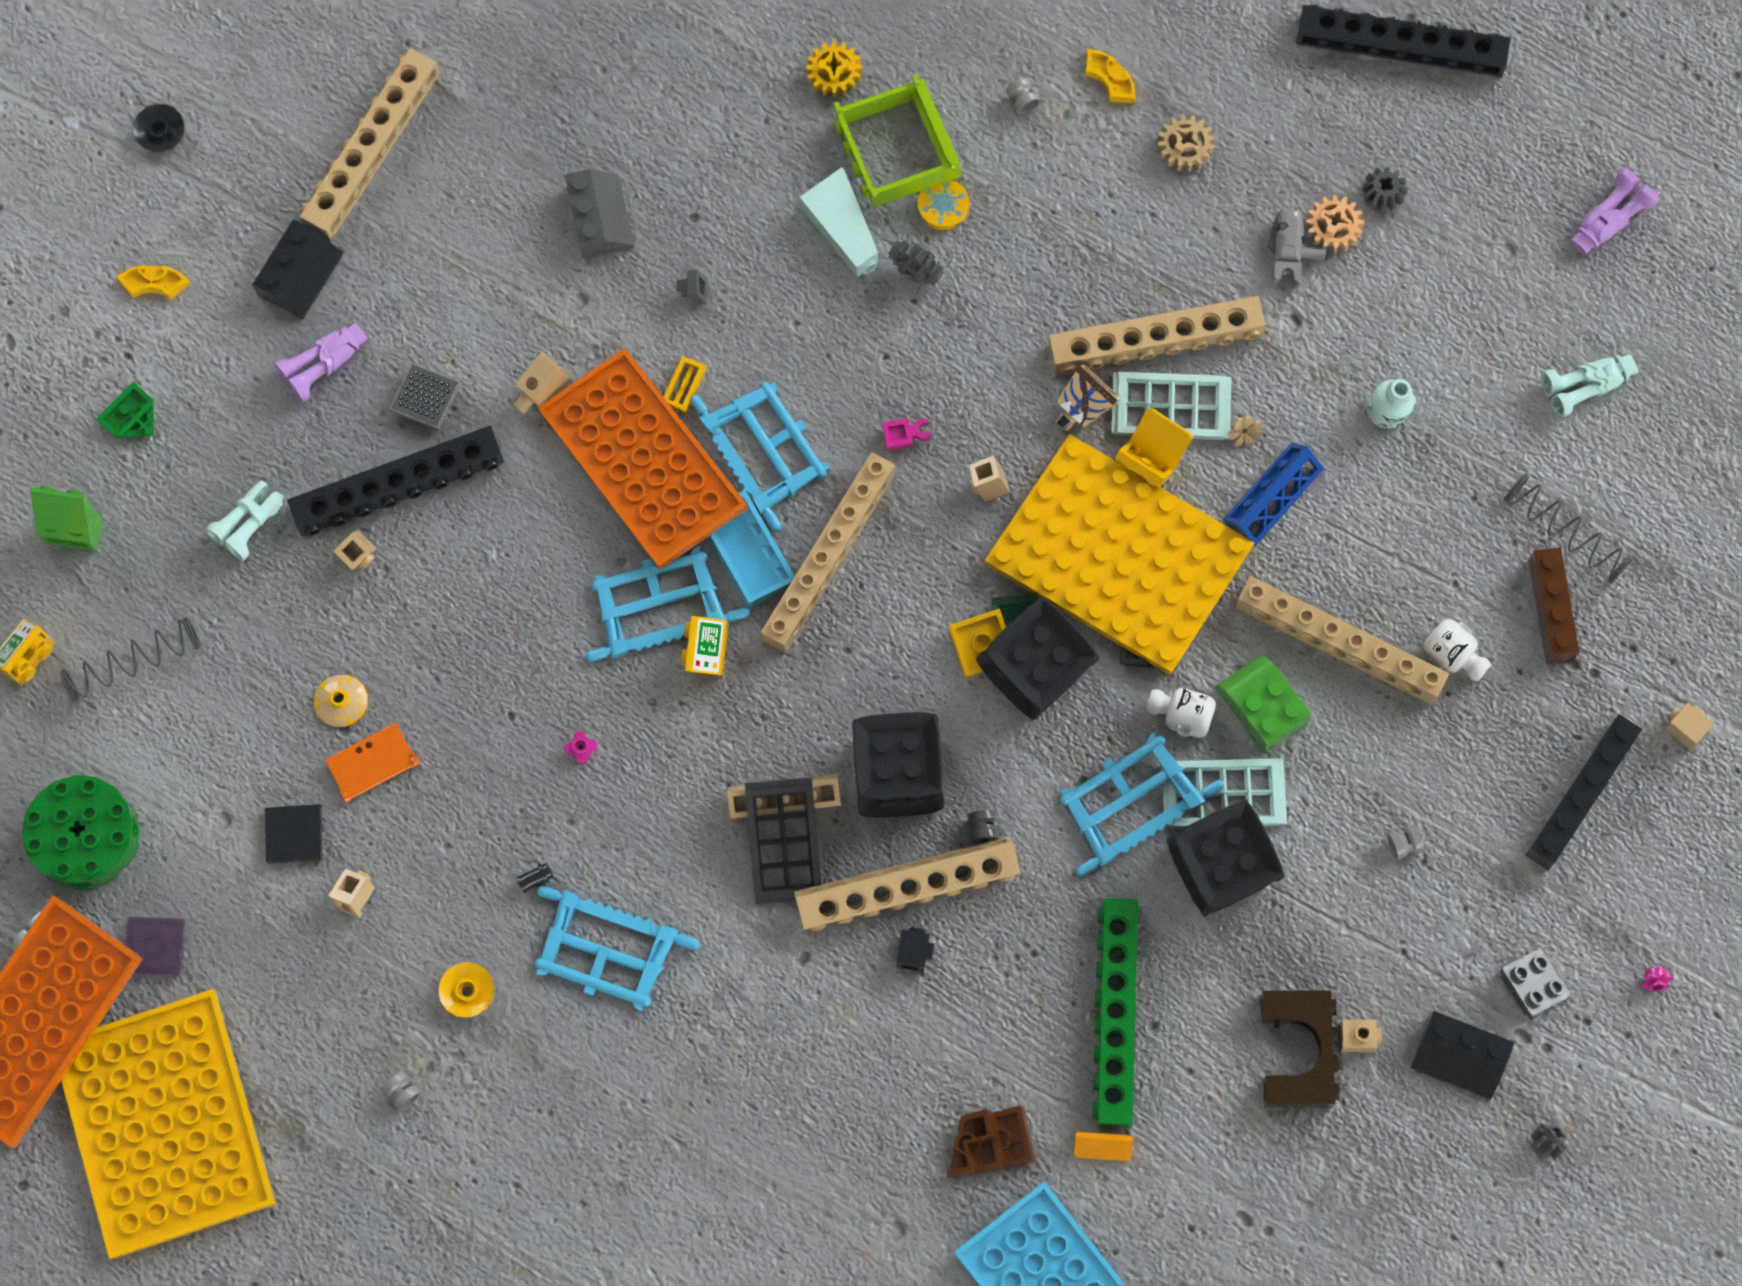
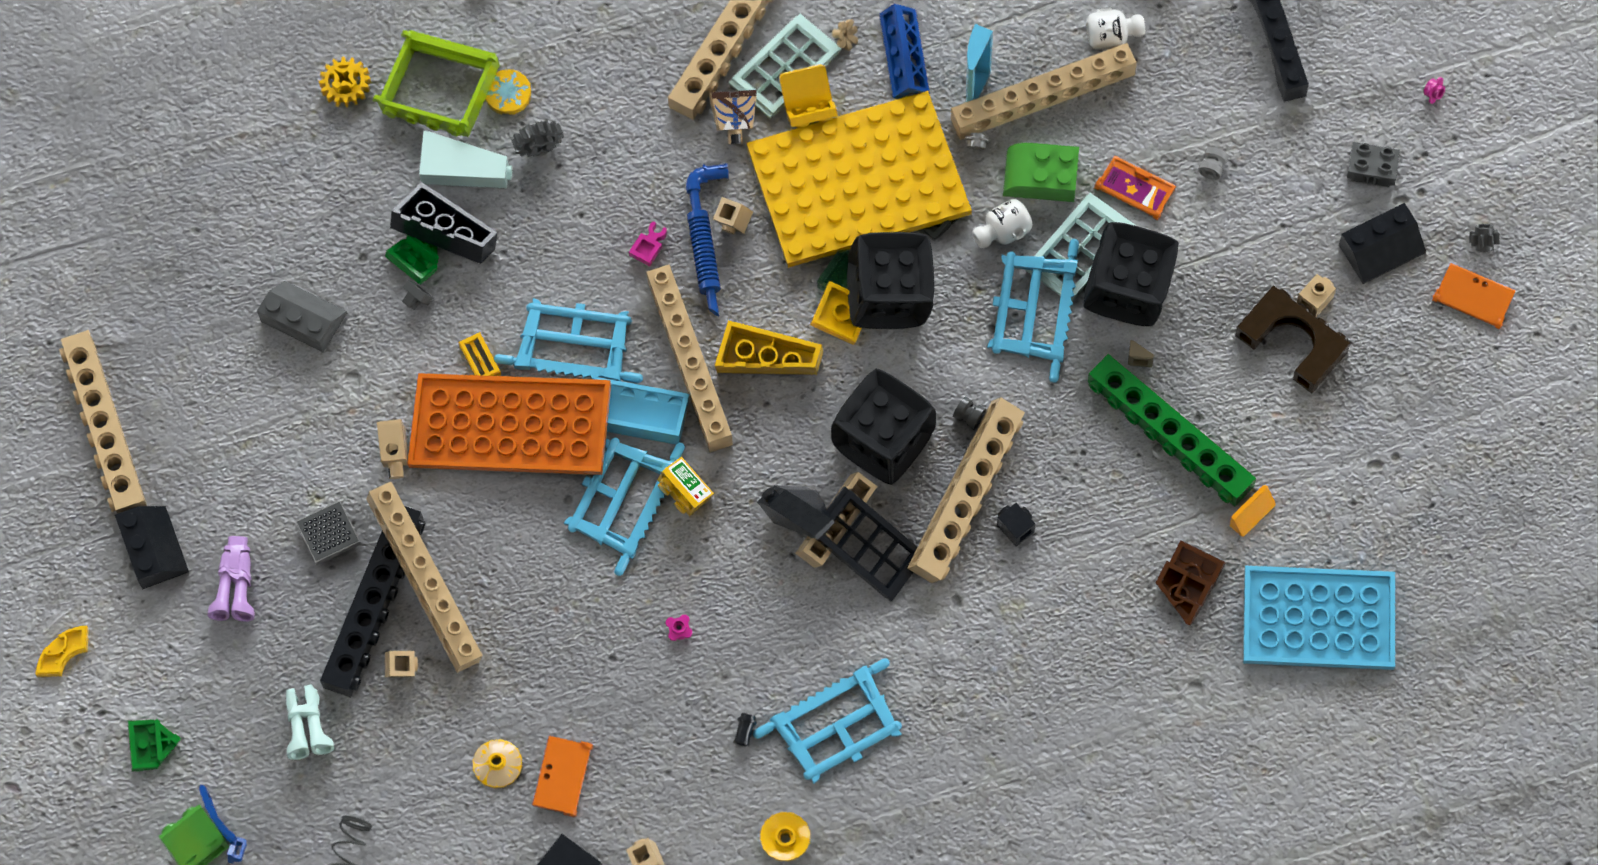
camera: 50 degrees left, 5 degrees down
none -> blue sword [199,785,247,864]
none -> tan brick [366,482,483,673]
none -> green slope [385,235,439,285]
none -> black wedge [390,182,498,264]
none -> blue piece [686,163,729,317]
none -> yellow wedge [715,320,824,375]
none -> black wedge [757,485,835,540]
none -> light grey plate [965,133,989,150]
none -> medium azure slope [966,24,993,102]
none -> door [1094,156,1176,220]
none -> dark tan slope [1128,340,1154,368]
none -> orange door [1432,263,1516,330]

